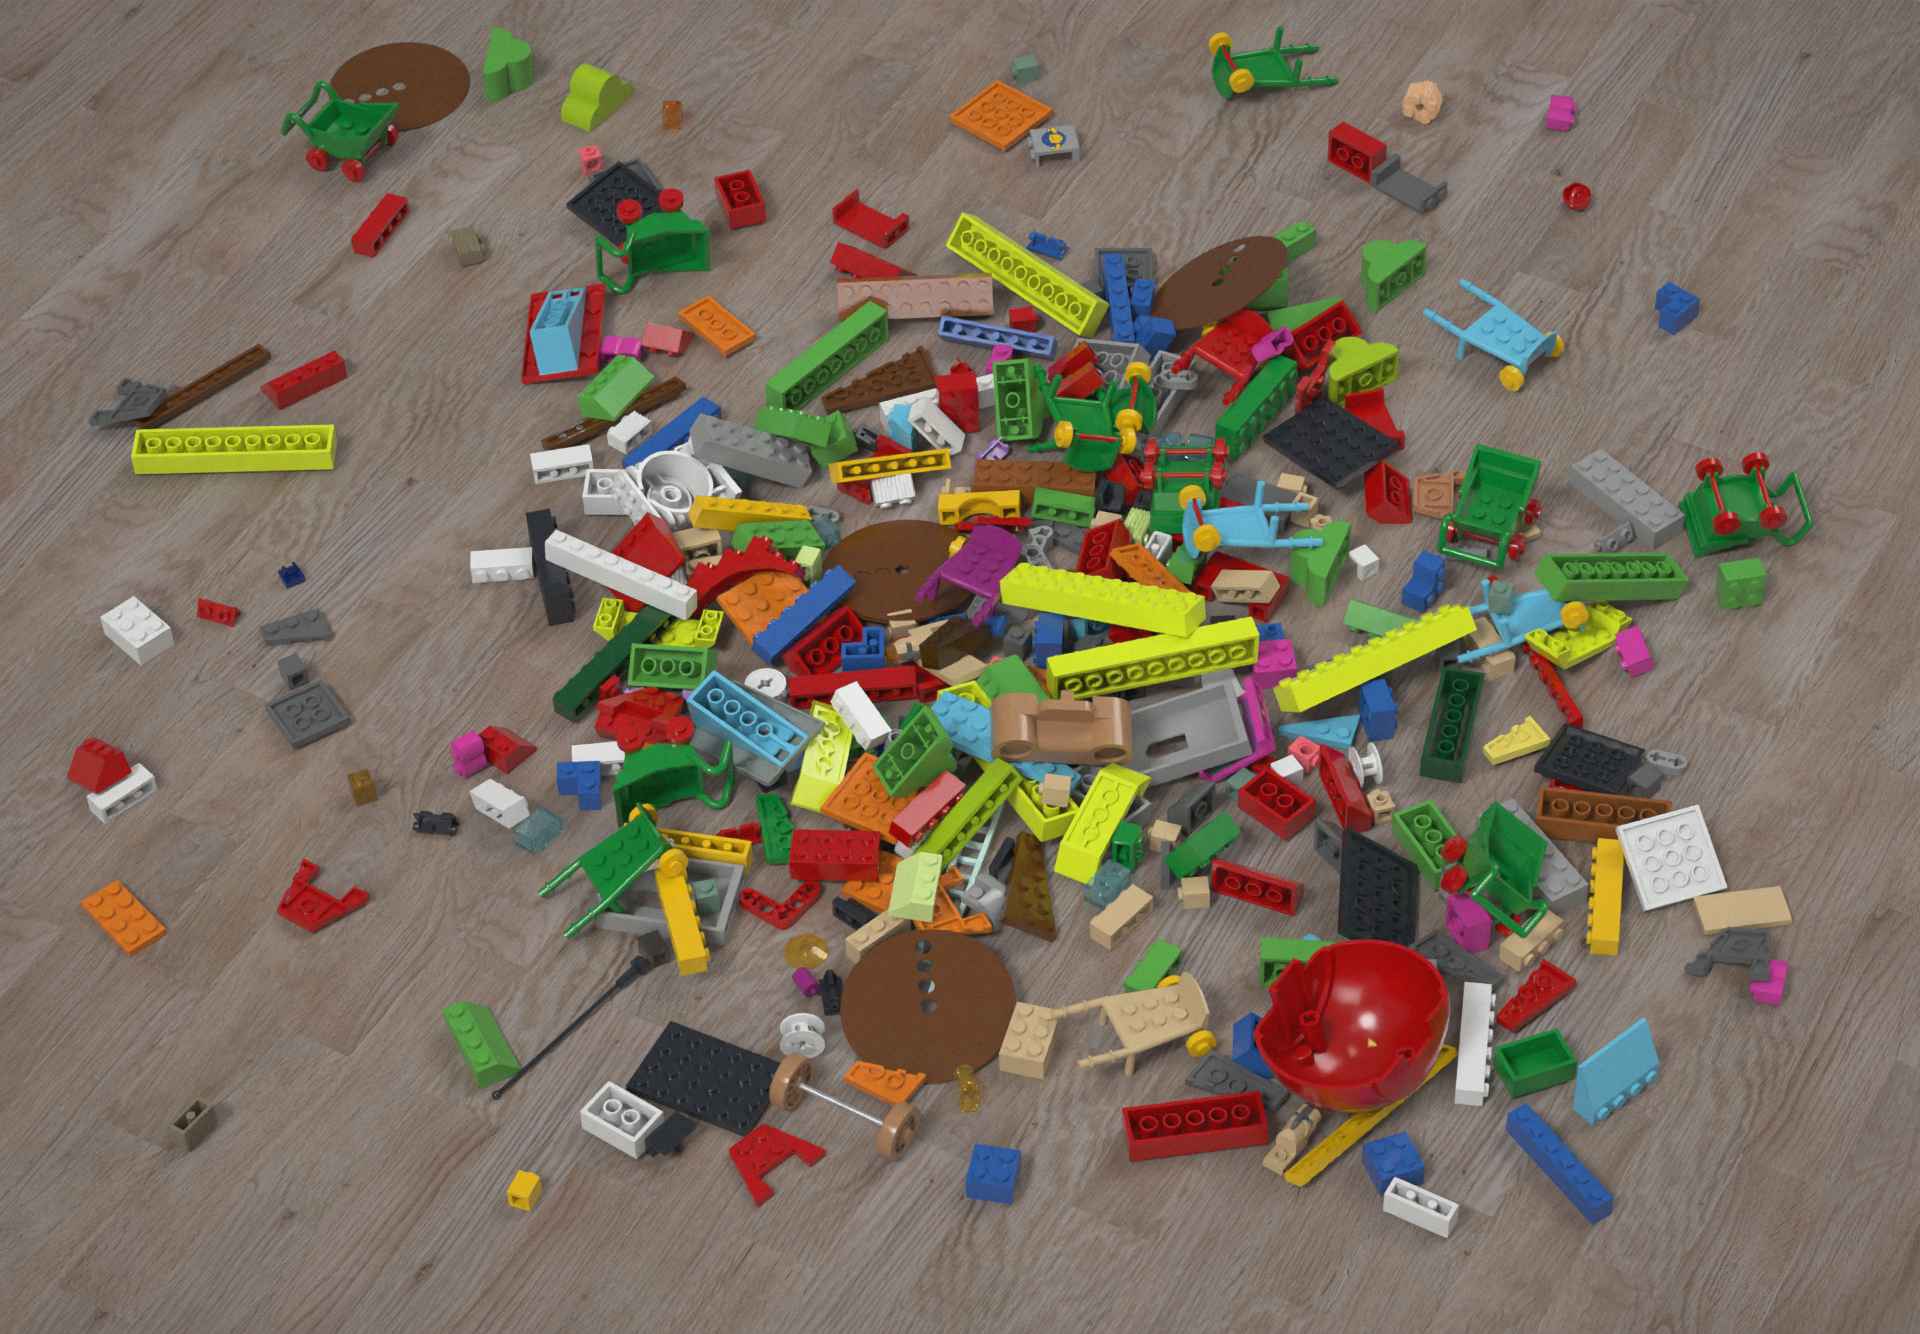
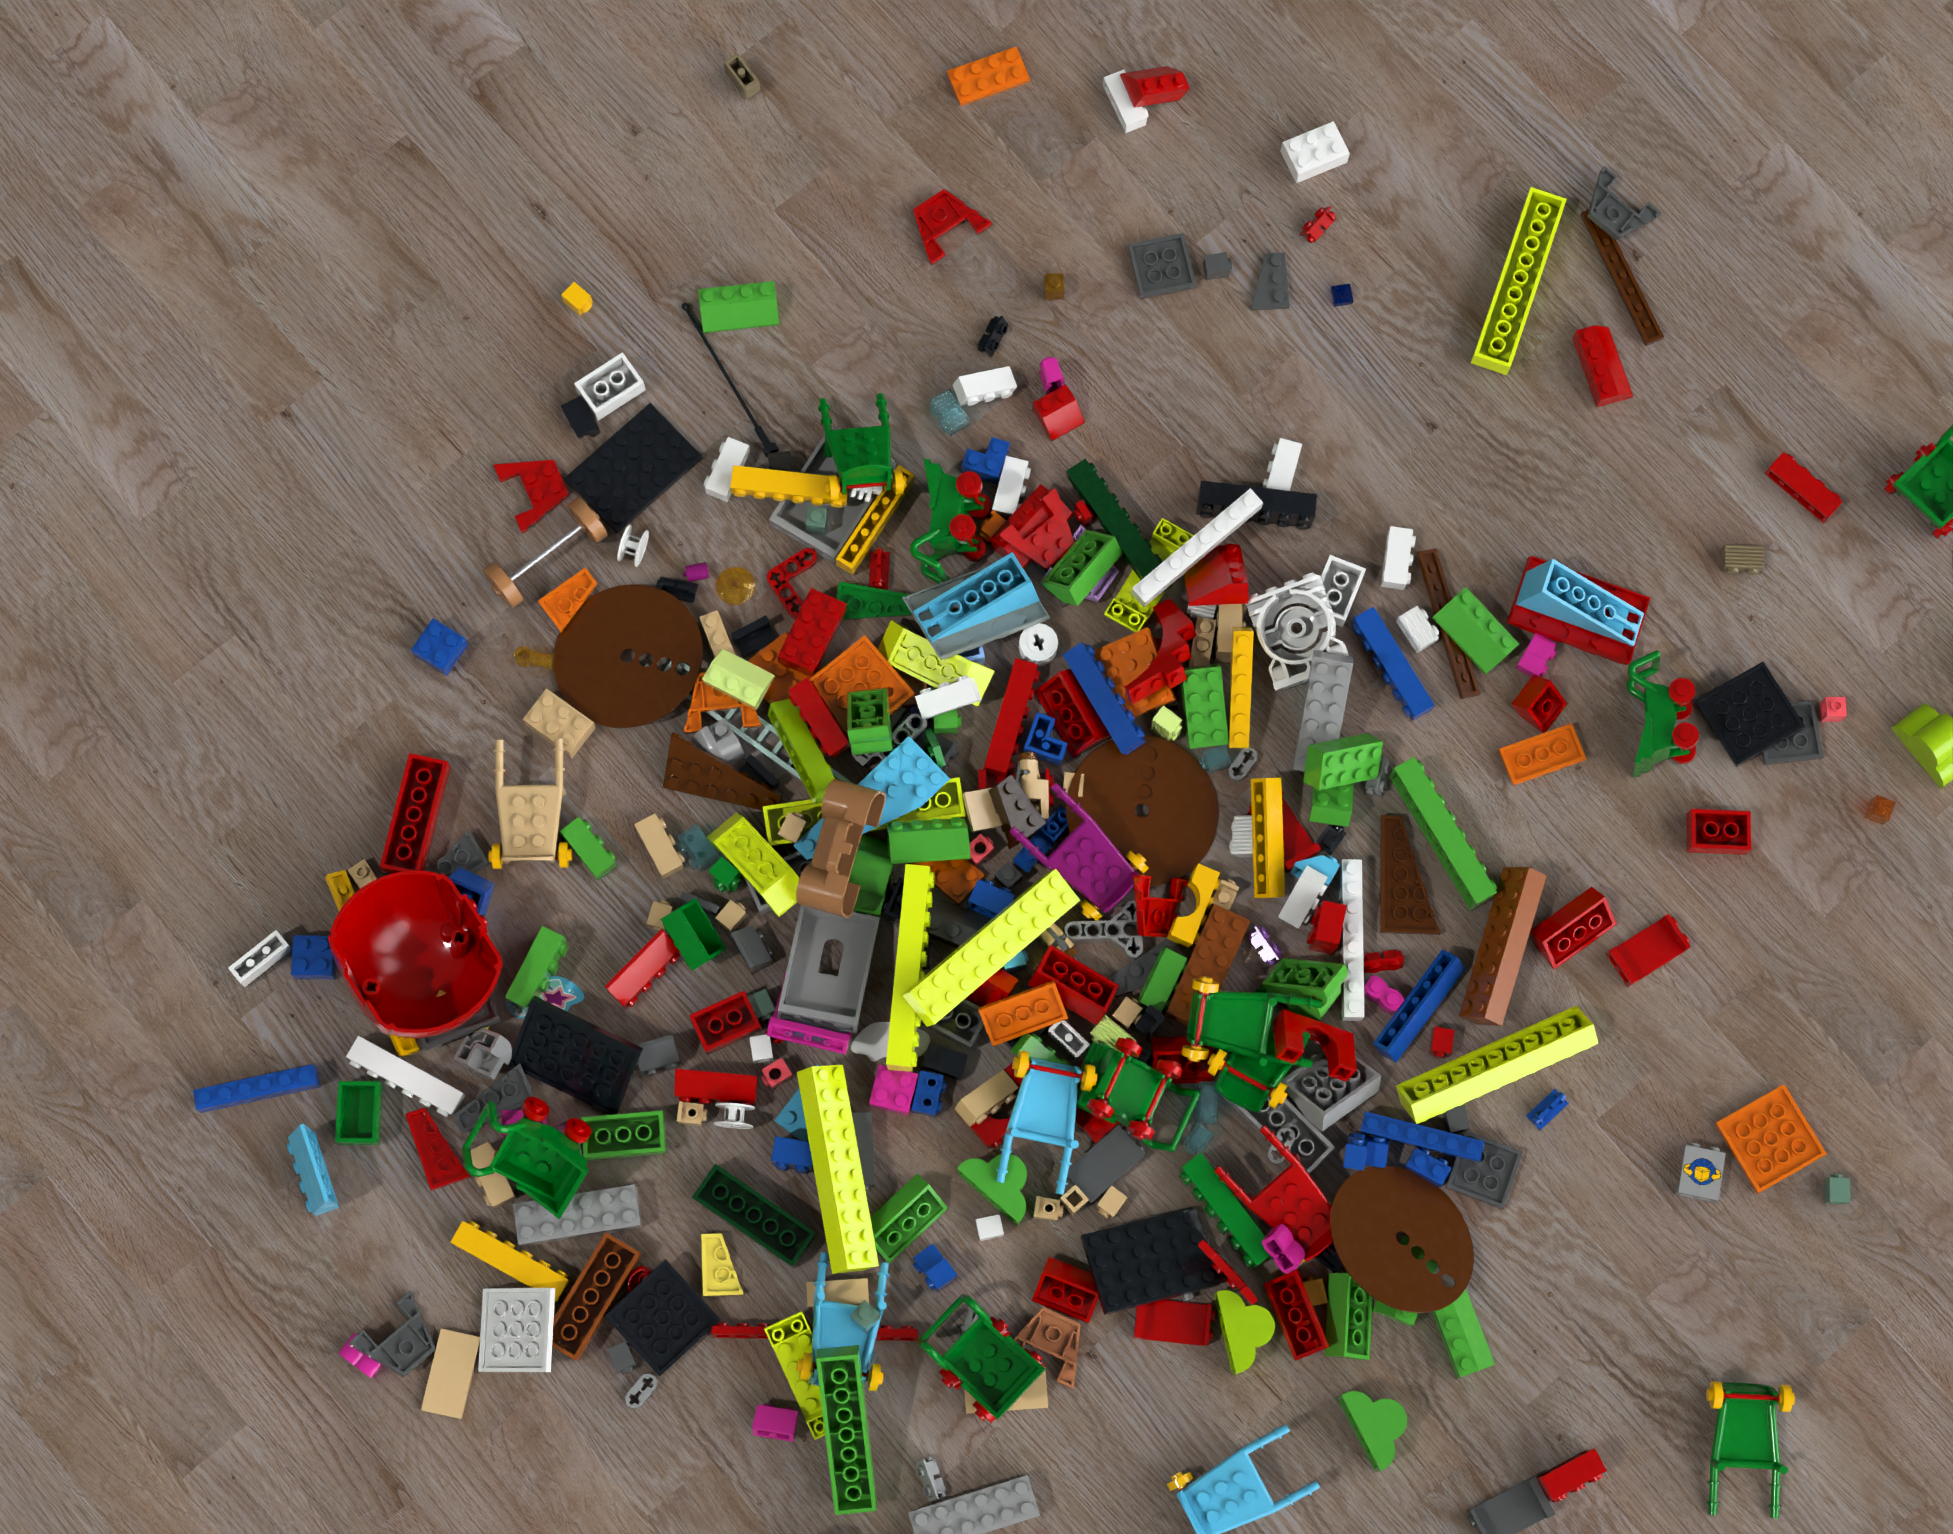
camera: 105 degrees right, 30 degrees up
none -> white brick [704,437,750,502]

